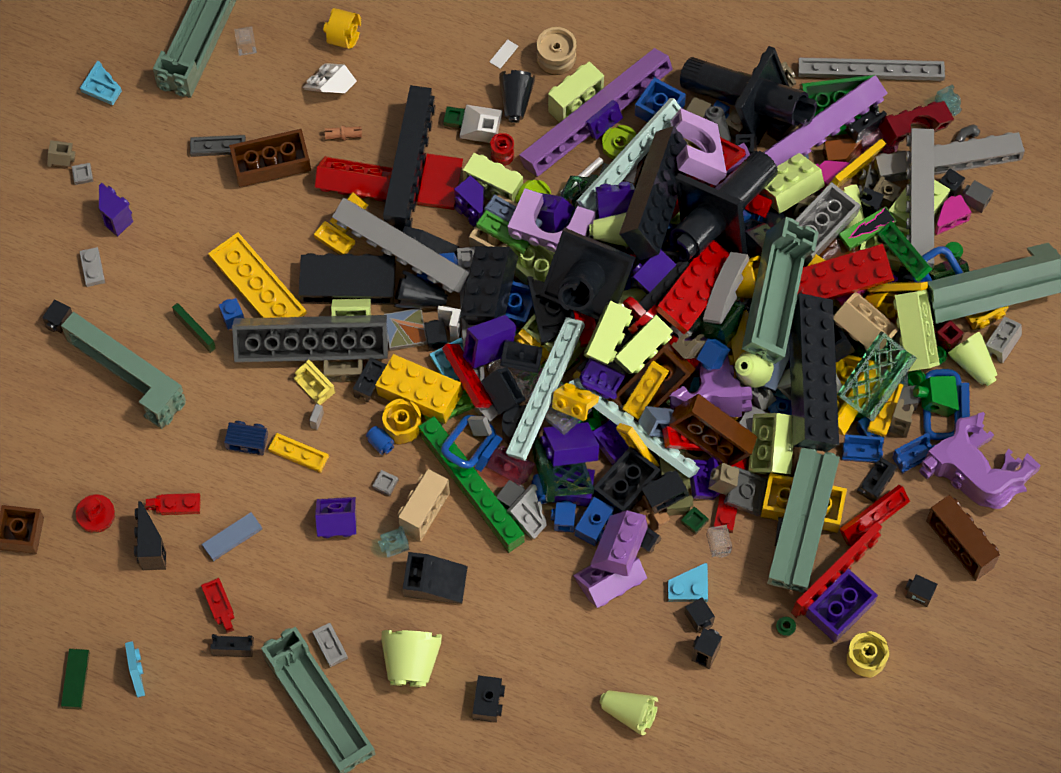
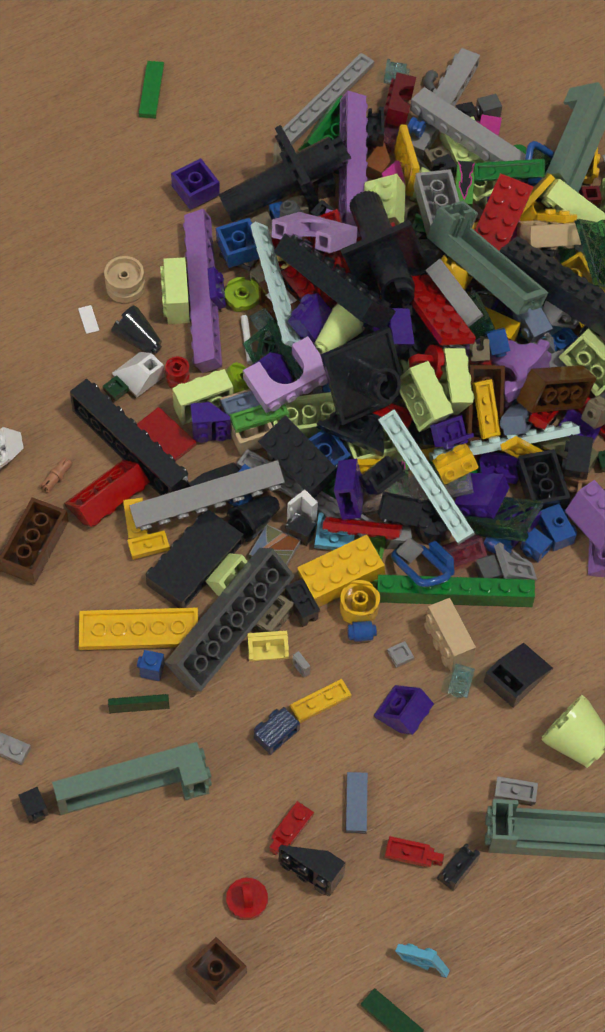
camera: 55 degrees left, 5 degrees down
yellowish green cone [735,351,774,388] -> none
none -> dark purple brick [171,158,220,210]
none -> blue wheel [407,117,427,138]
none -> yellow plate [538,209,577,223]

